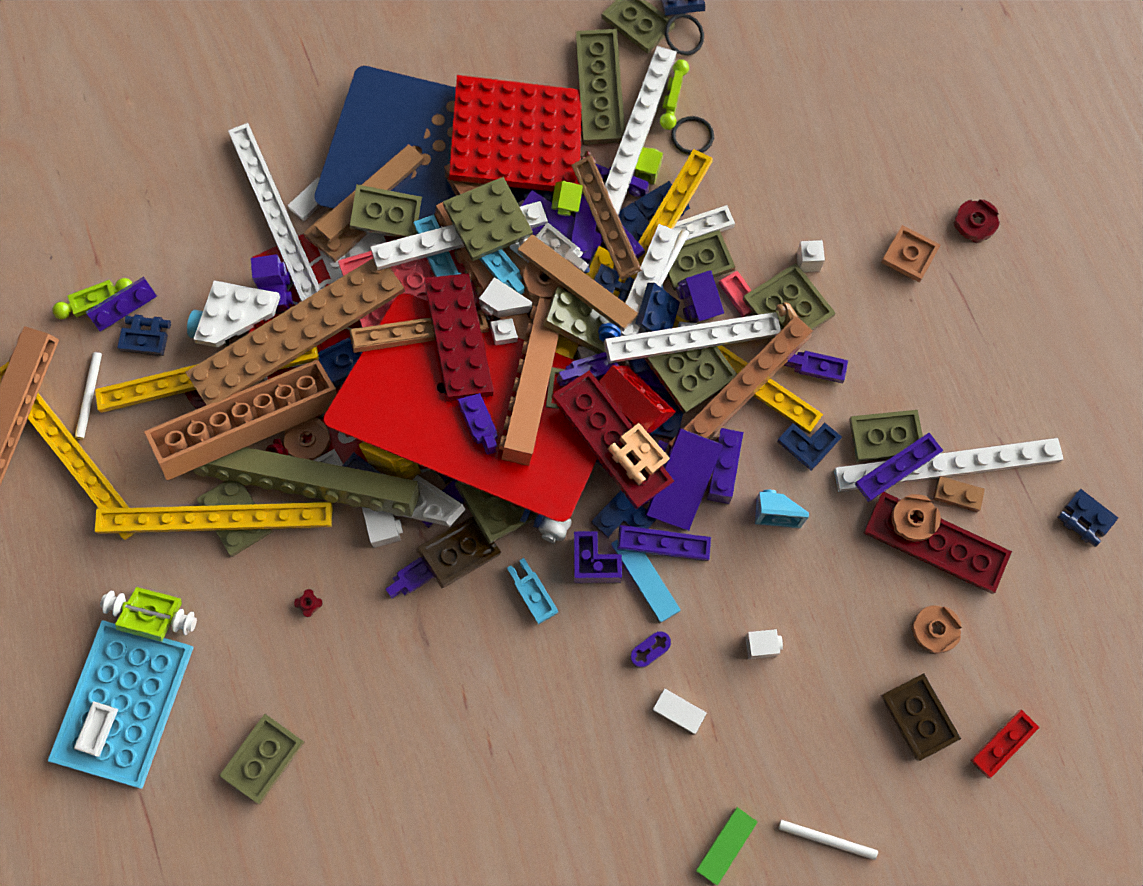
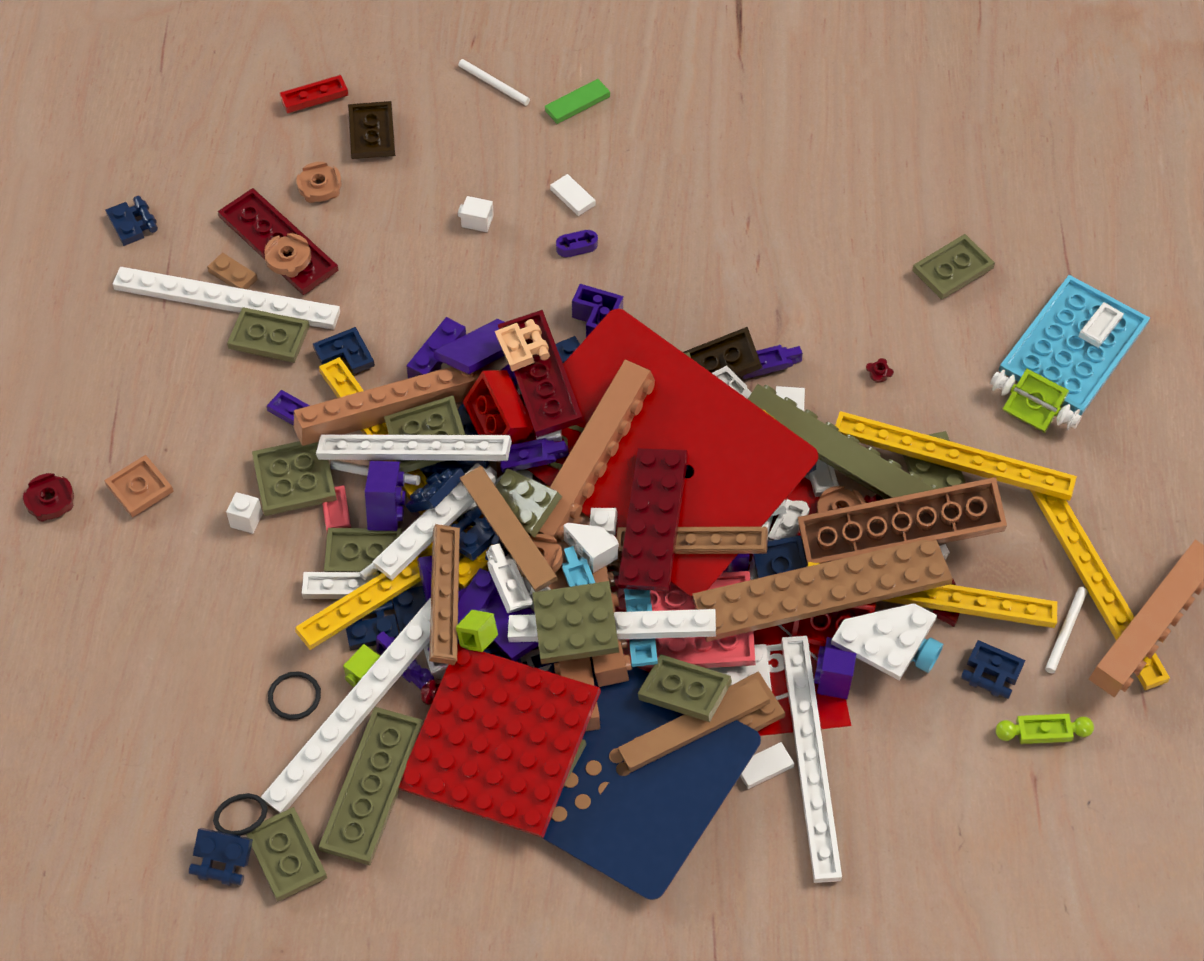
camera: 160 degrees left, 15 degrees down
dark purple plate [86,276,157,331] -> none
dark purple hinge [458,393,498,455] -> none
medium azure hinge [507,558,559,625] -> none
blue plate [598,323,621,342] -> none
medium azure tile [611,539,681,623] -> none
dark purple tile [617,525,711,561] -> none
lime plate [660,59,689,130] -> none
medium azure slope [755,489,809,528] -> none
medium nougat arm [776,302,797,326] -> none
dark purple plate [855,433,944,502] -> none

